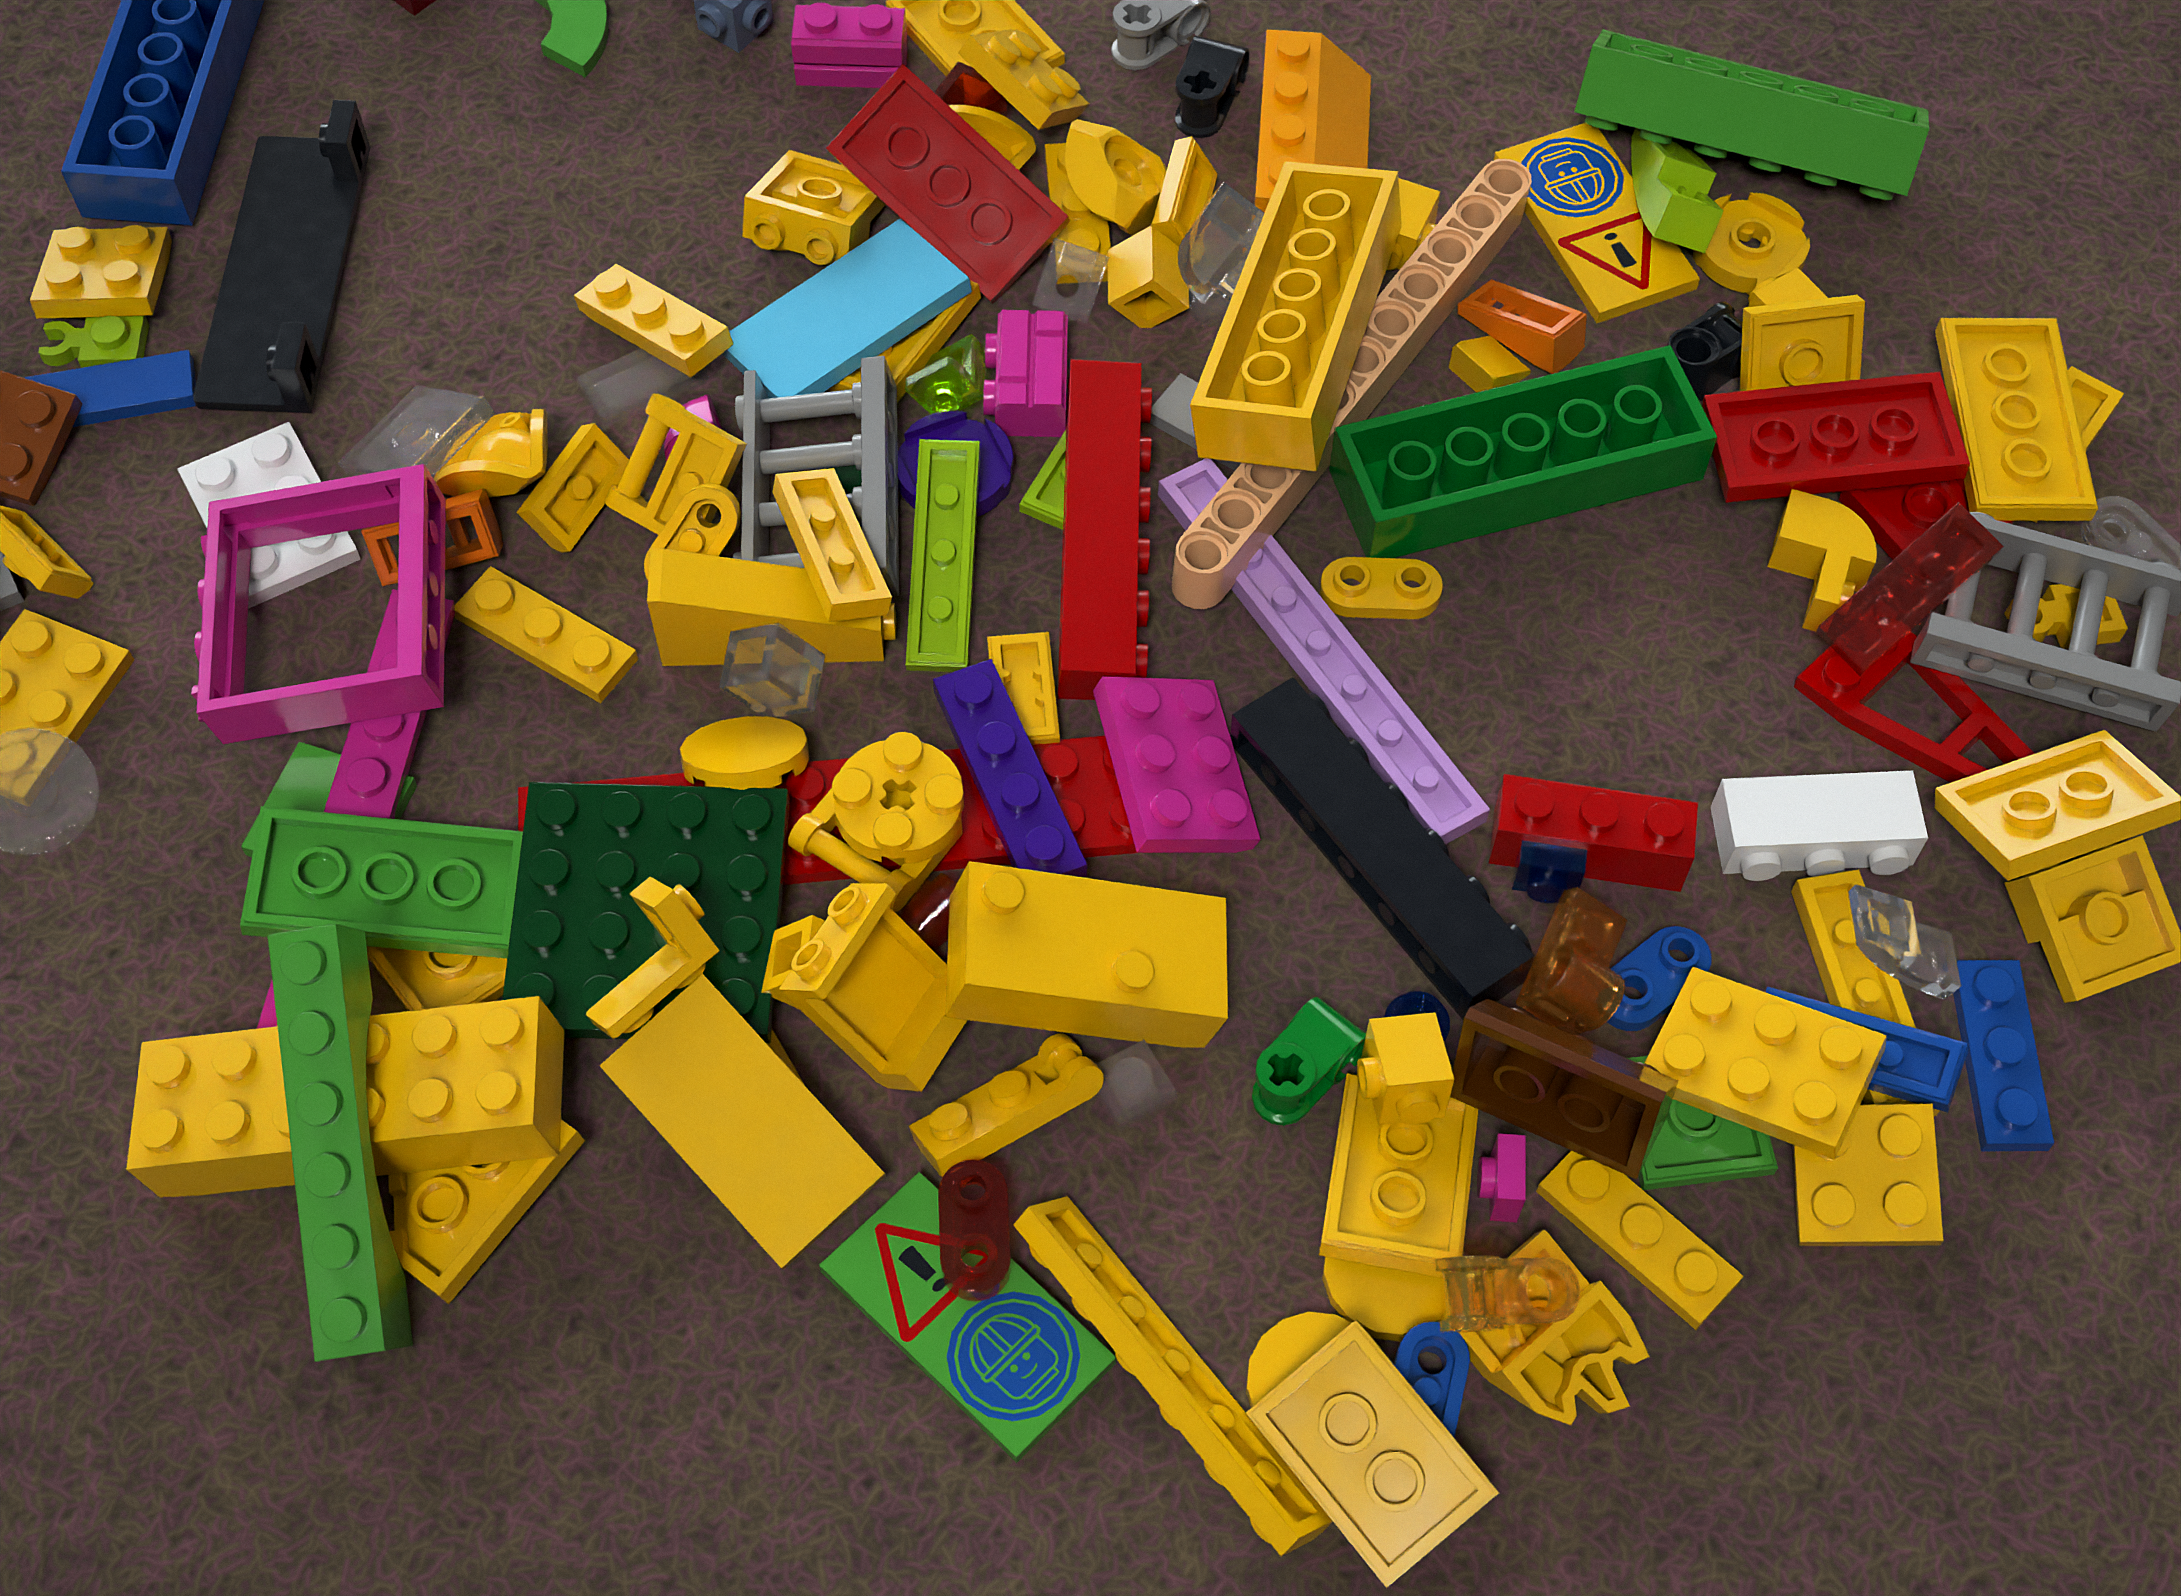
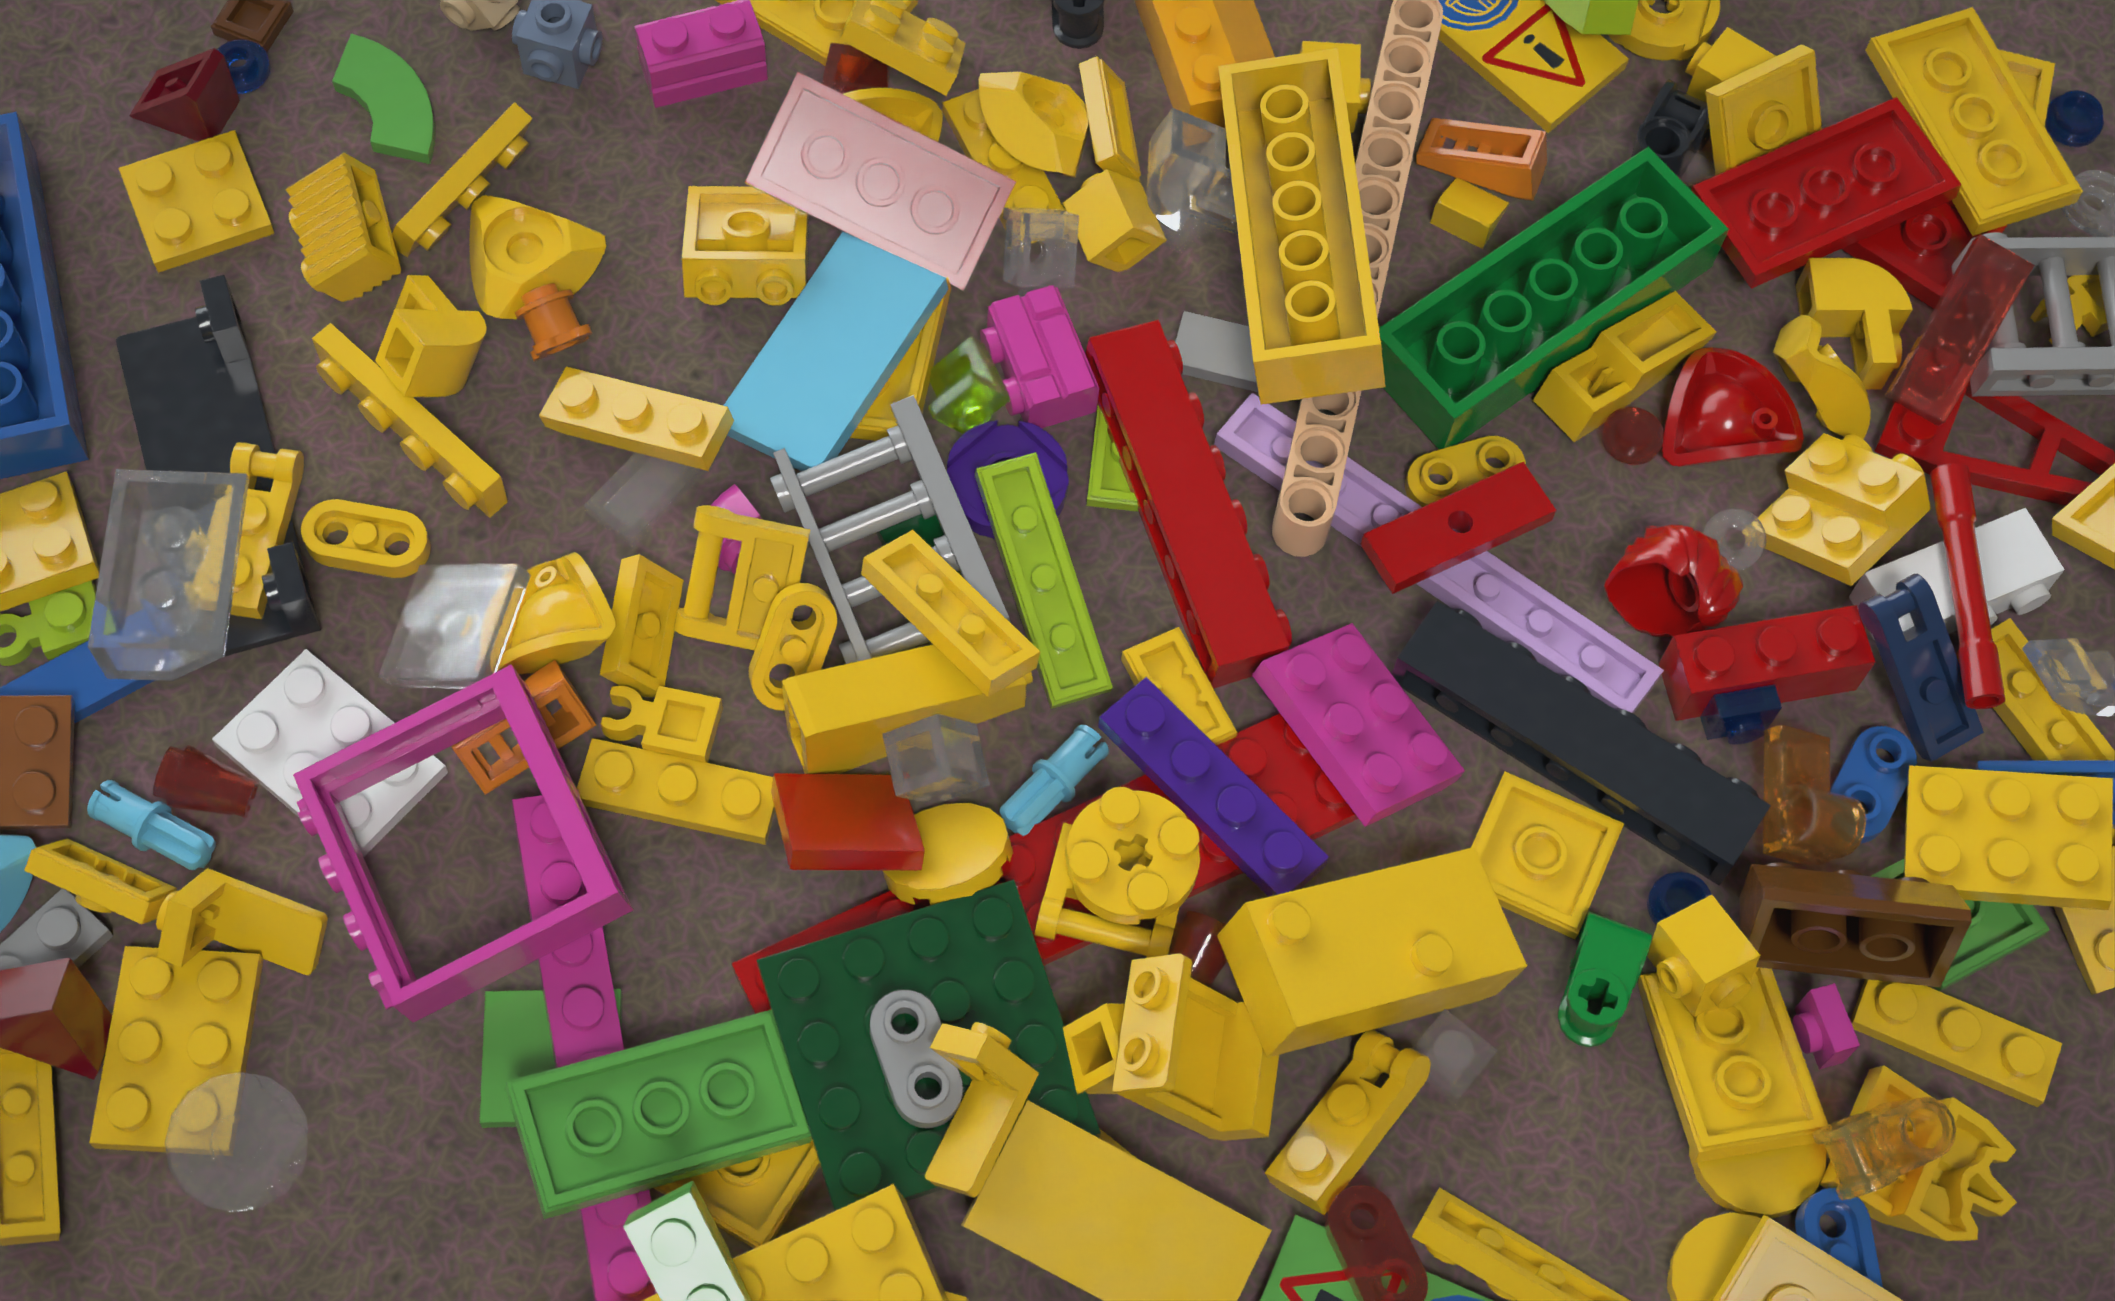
camera: 25 degrees left, 5 degrees up
none -> medium azure axle [87,780,216,870]
none -> clear slope [88,469,249,681]
none -> yellow plate [118,130,275,273]
none -> clear red cone [153,745,259,818]
none -> yellow bracket [156,868,328,975]
none -> yellow plate [194,442,304,619]
none -> yellow brick [286,153,401,302]
none -> yellow plate [301,499,431,578]
none -> yellow plate [312,323,508,518]
none -> yellow brick [375,275,487,397]
none -> yellow plate [392,102,533,257]
none -> yellow hat [469,195,606,319]
none -> orange brick [515,283,592,361]
none -> yellow plate [600,686,723,763]
none -> red tile [771,773,925,871]
none -> light grey plate [870,990,963,1128]
none -> medium azure axle [1000,724,1109,836]
none -> red tile [1360,461,1556,594]
none -> yellow tile [1471,771,1624,939]
none -> yellow slope [1533,291,1717,442]
none -> clear red plate [1602,407,1664,465]
none -> red hair [1604,524,1743,638]
none -> red hat [1662,347,1804,466]
none -> clear plate [1703,508,1766,570]
none -> yellow plate [1749,433,1931,586]
none -> yellow hat [1773,315,1871,439]
none -> dark blue plate [1858,573,1984,762]
none -> red piece [1930,463,2006,709]
none -> clear blue plate [2045,90,2104,147]

